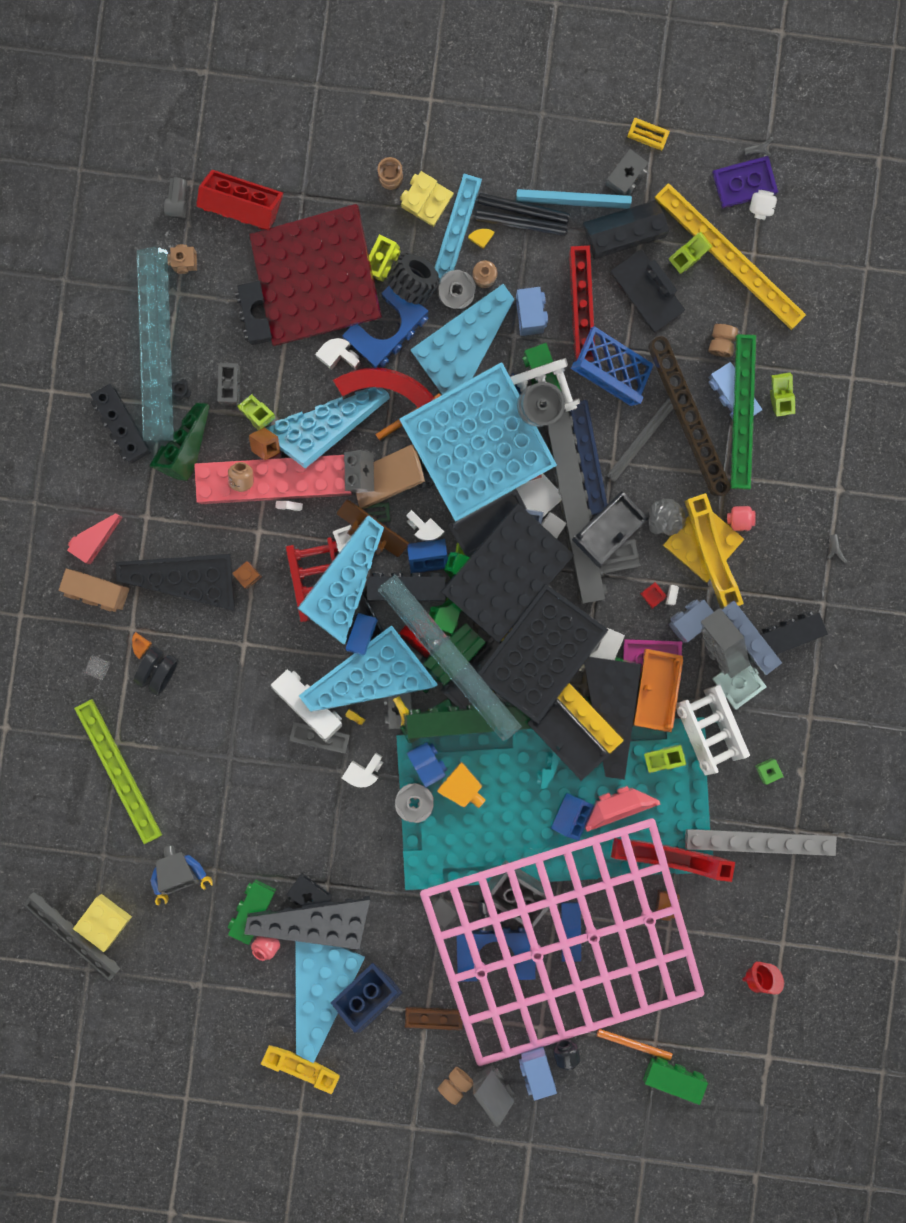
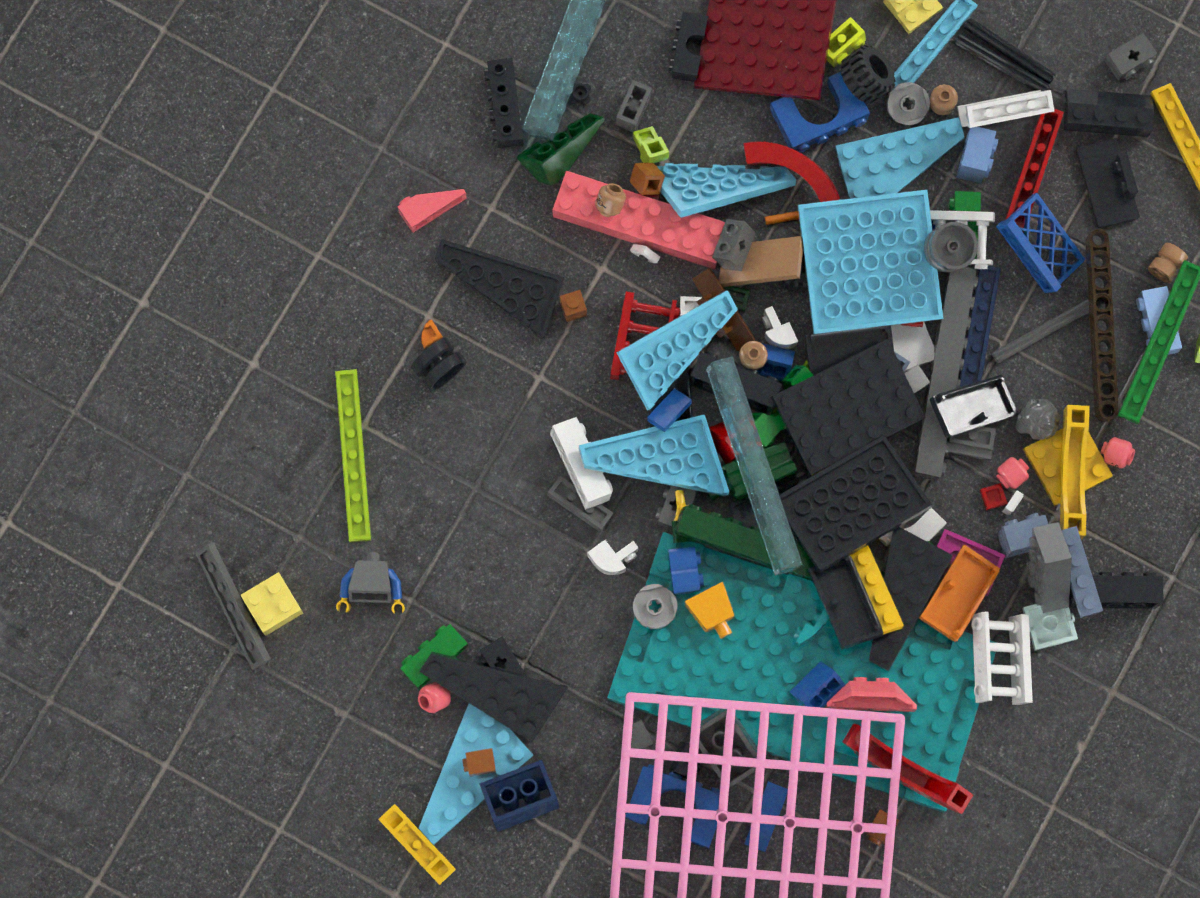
camera: 15 degrees right, 10 degrees down
medium nougat brick [59,569,130,612] -> none
clear plate [84,655,111,680] -> none
white brick [315,338,361,370] -> none
yellow tile [345,709,366,725] -> none
reddish brown tile [405,1007,463,1030] -> none
yellow tile [468,229,495,249] -> none
medium azure tile [516,189,632,209] -> none
yellow tile [627,118,670,151] -> none
lime brick [644,745,687,773] -> none
lime brick [669,232,713,274] -> none
light grey plate [685,829,837,856] -> none
bright green piece [755,758,784,785] -> none
none -> dark orange brick [462,748,496,777]
none -> medium nougat head [739,341,768,370]
none -> white fence [957,90,1054,128]
none -> coral head [996,457,1029,489]

